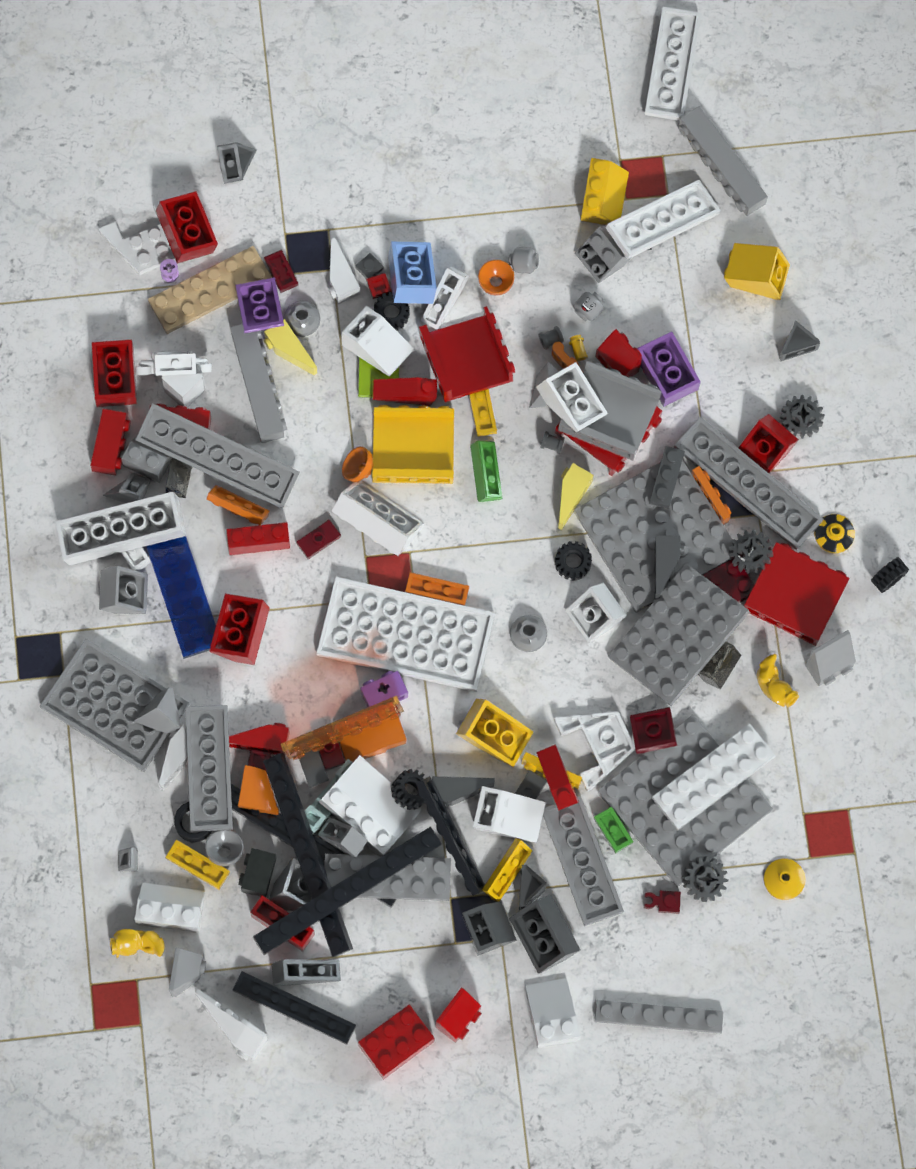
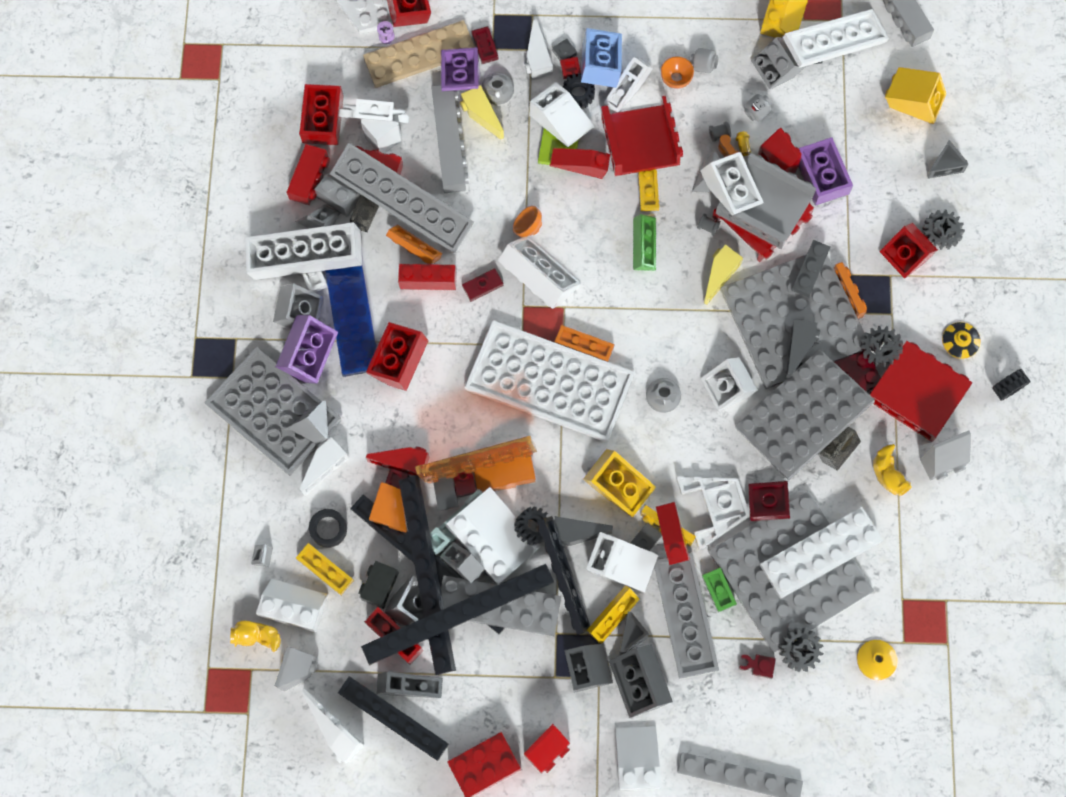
camera: 15 degrees right, 0 degrees up
light grey plate [186,705,233,832] -> none
light grey piece [205,830,244,866] -> none
medium lavender brick [360,671,408,710] -> none
yellow panel [372,405,454,484] -> none
black tyre [555,541,592,581] -> none
light grey plate [674,417,823,550] -> none
none -> medium lavender brick [275,315,338,384]

